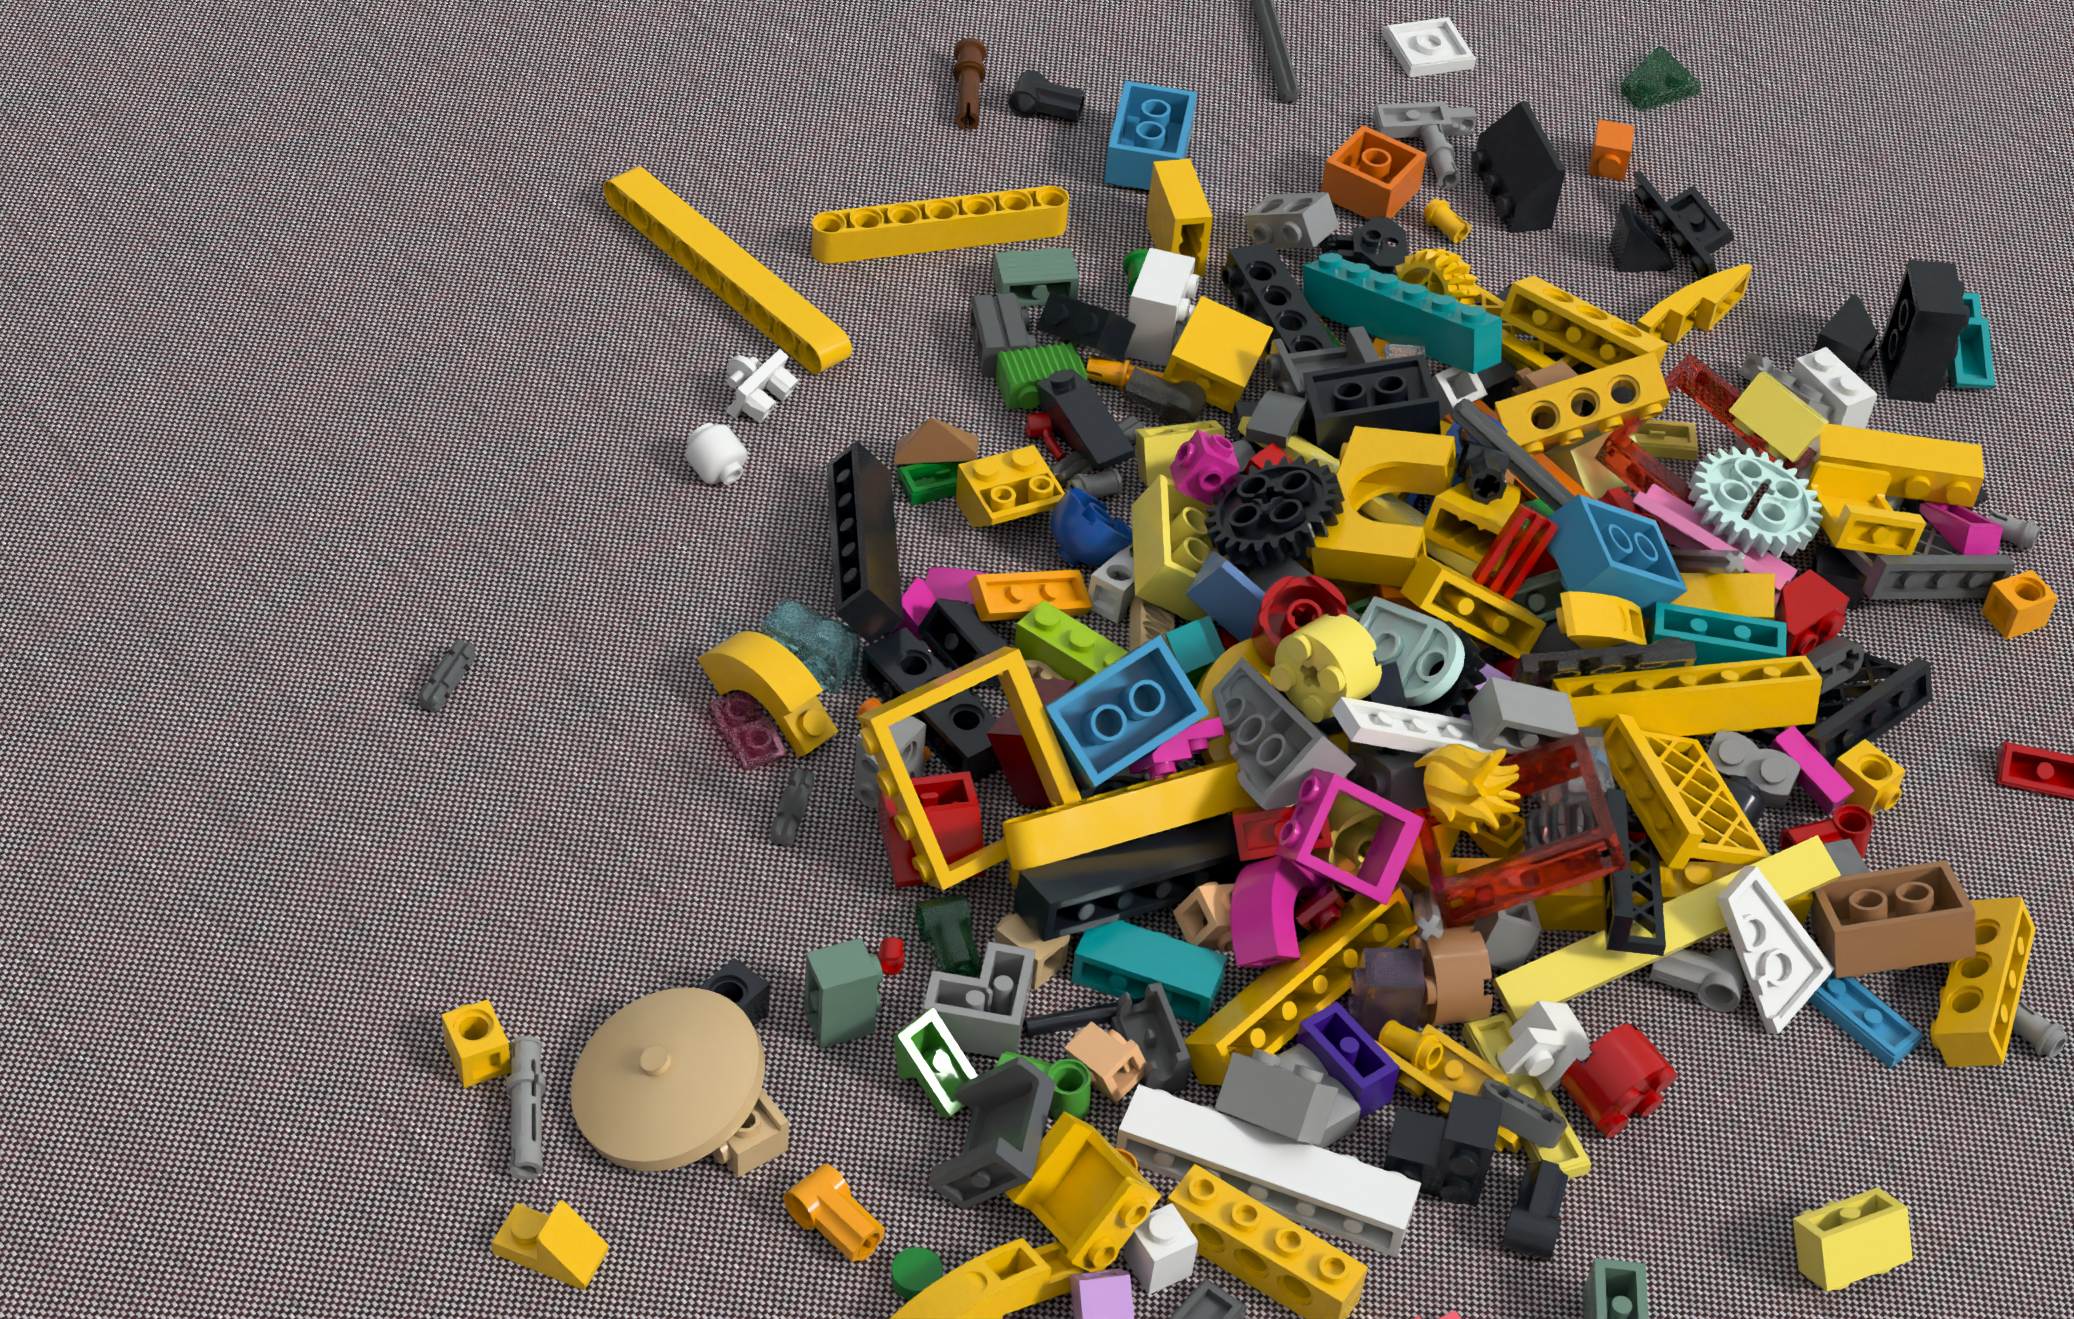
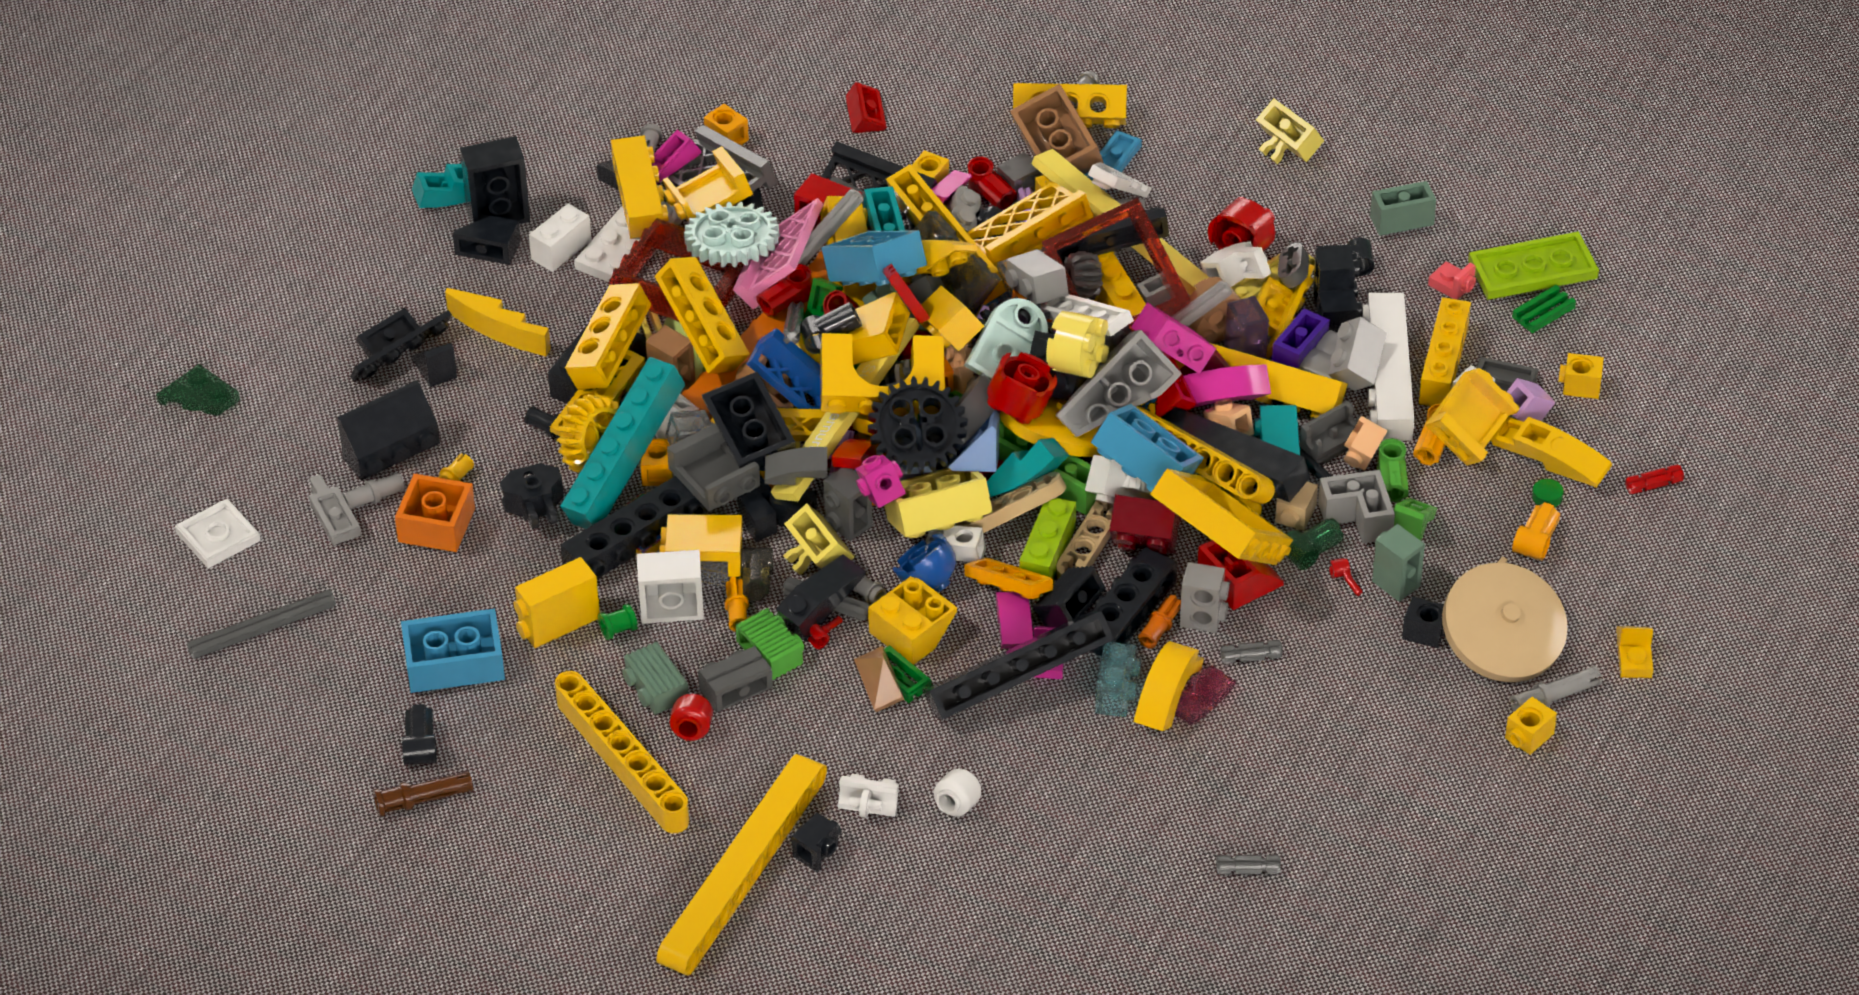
camera: 105 degrees left, 0 degrees up
dark grey panel [928,1057,1056,1210] -> none
black brick [1036,292,1136,362] -> none
light grey brick [1244,192,1339,249] -> none
yellow pin [1378,1020,1443,1071] -> none
yellow hair [1414,743,1520,834] -> none
orange brick [1588,119,1635,181] -> none
light yellow brick [1729,371,1829,463] -> none
light grey hinge [1738,352,1835,420] -> none
none -> red head [669,694,713,741]
none -> black brick [792,812,842,873]

